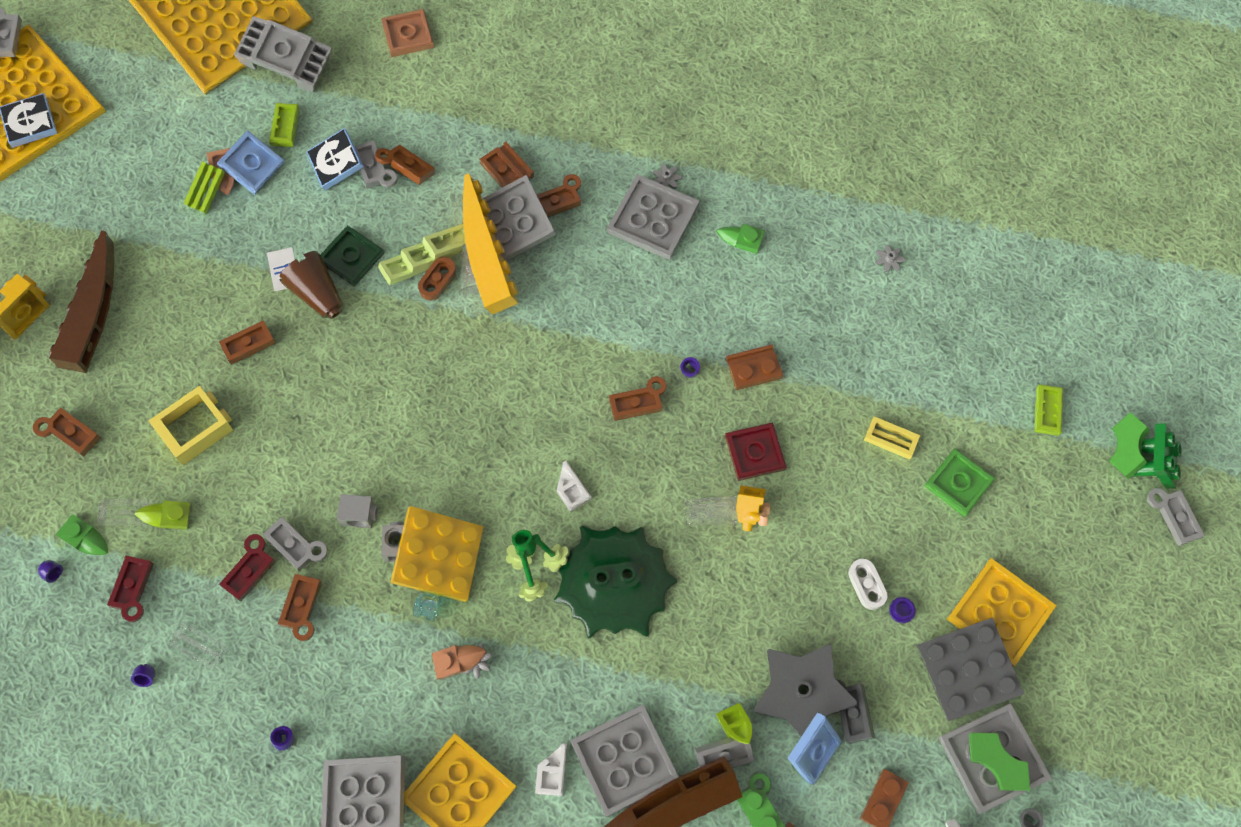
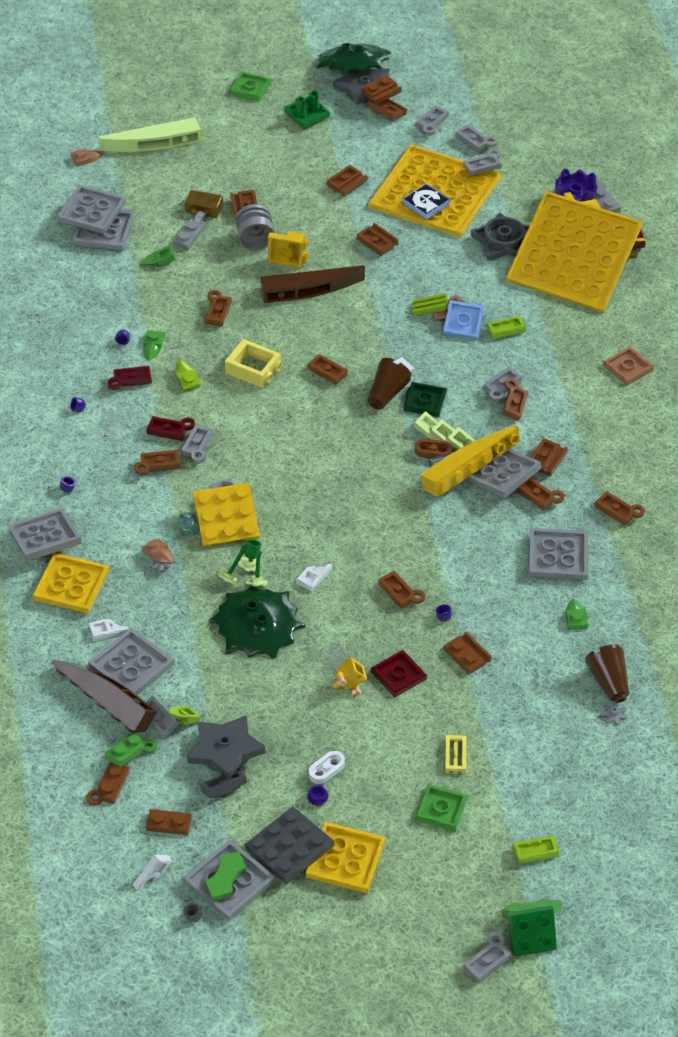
camera: 70 degrees right, 20 degrees down
light grey plate [234,16,332,93] -> none
tile [306,128,364,190] -> none
light grey brick [337,494,378,528] -> none
light grey plant [653,164,682,188] -> none
light blue tile [788,712,842,785] -> none
none -> dark orange plate [357,223,399,256]
none -> dark grey plate [470,213,530,260]
none -> reddish brown cone [585,644,629,703]
none -> dark orange hinge [595,491,645,525]

